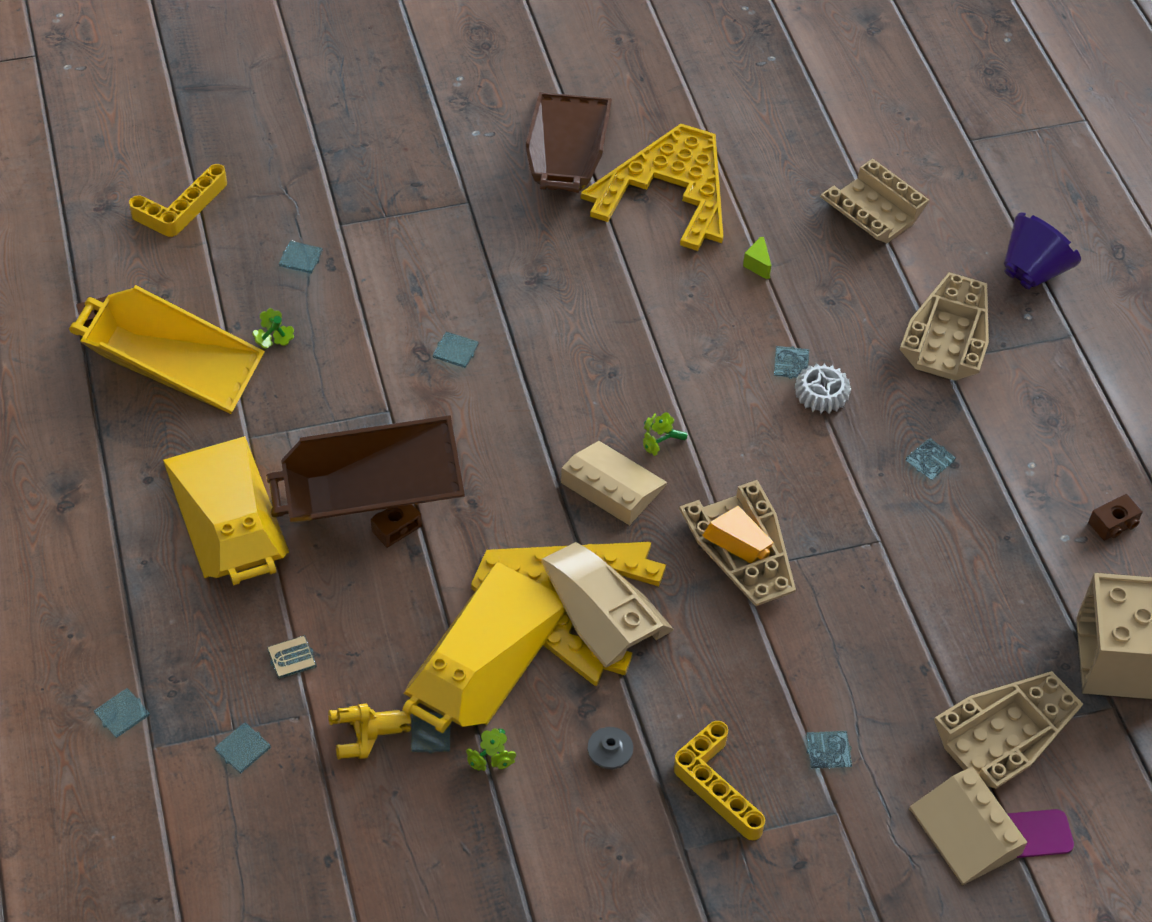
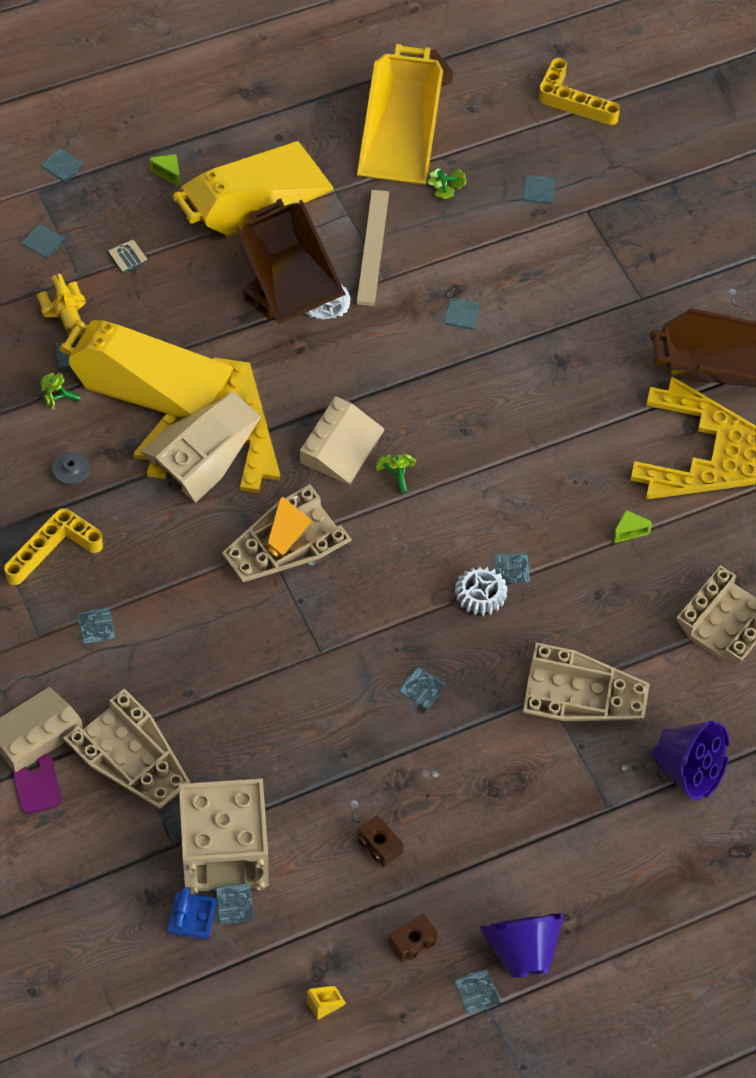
camera: 80 degrees right, 5 degrees up
none -> lime slope [150,154,180,187]
none -> tan tile [357,190,389,306]

